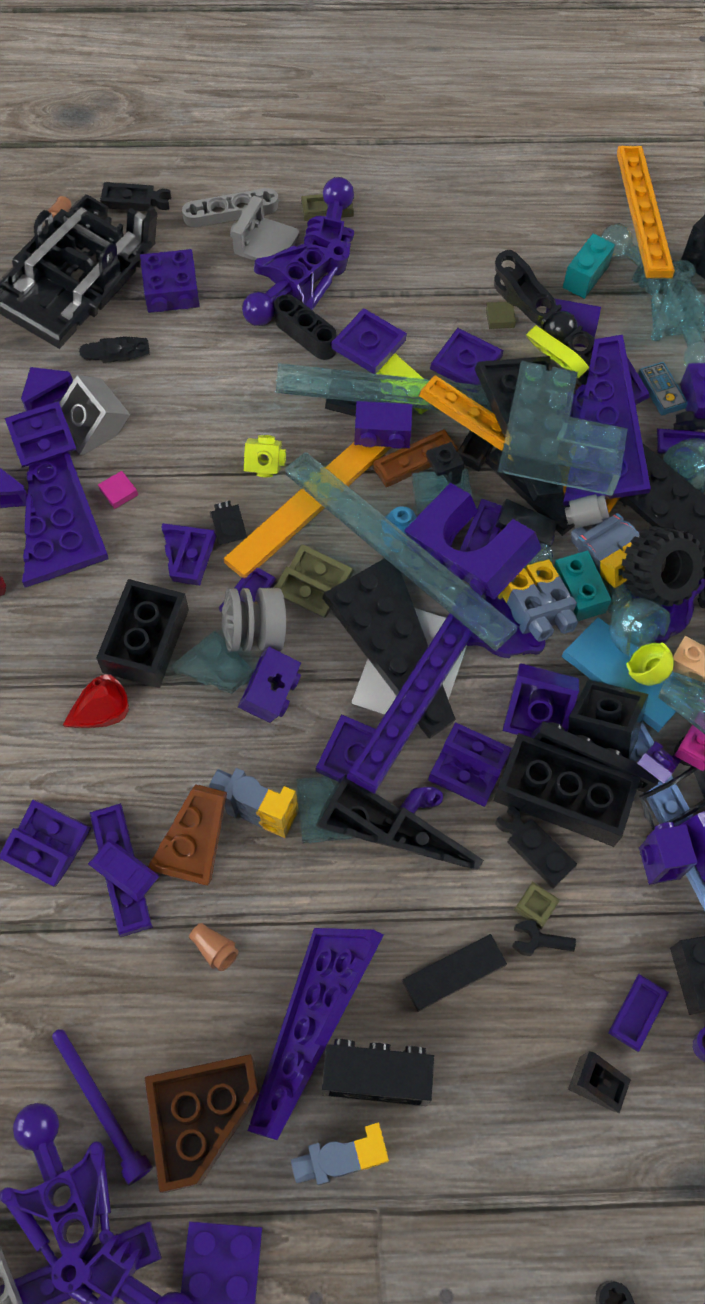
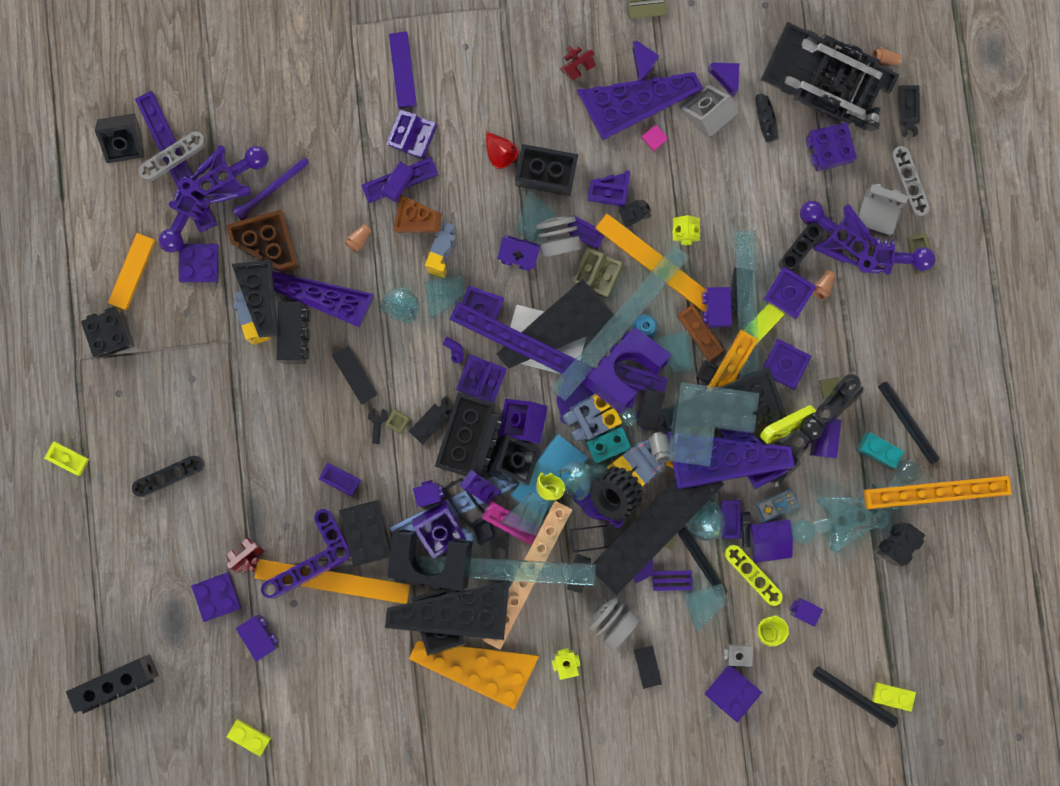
camera: 85 degrees right, 20 degrees up
dark purple slope [4,401,77,468] -> none
black wedge [316,774,484,870] -> none
black bracket [426,442,465,485] -> none
black slope [568,1051,631,1113] -> none
none -> black wing [232,260,279,338]
none -> clear light blue cylinder [380,287,419,323]
none -> nougat cone [812,270,836,300]
none -> black axle [878,381,940,464]

